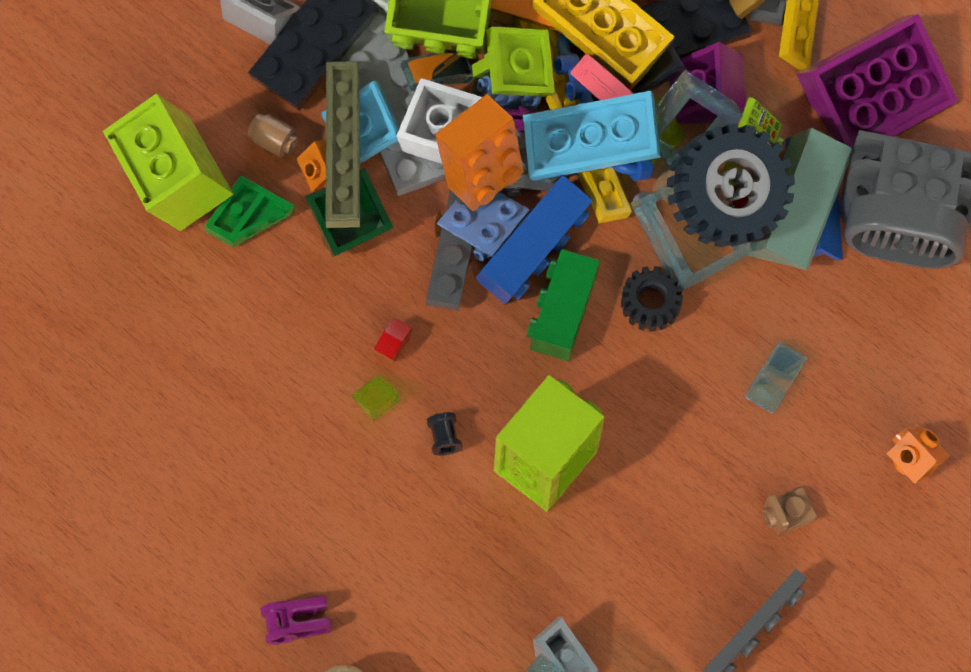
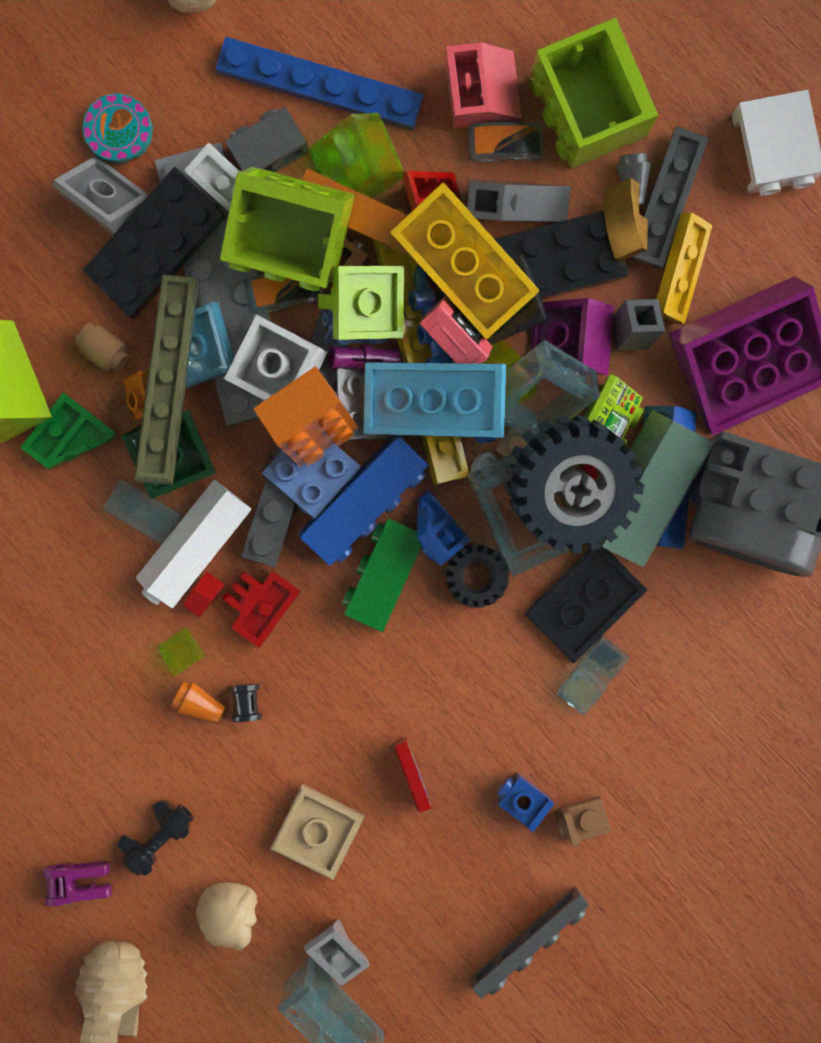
camera: 10 degrees right, 20 degrees up
lime container [494,375,605,512] -> none
orange brick [887,425,950,484] -> none
none -> clear light blue plate [103,479,182,544]
none -> black piece [118,800,194,876]
none -> white brick [136,479,252,608]
none -> orange cone [170,681,225,724]
none -> tan hair [196,882,258,951]
none -> red hinge [222,571,301,648]
none -> tan plate [270,784,365,880]
none -> red tile [394,737,432,813]
none -> blue wing [417,489,471,566]
none -> blue brick [496,773,554,832]
none -> black tile [524,546,647,664]
none -> dark grey brick [612,299,665,351]

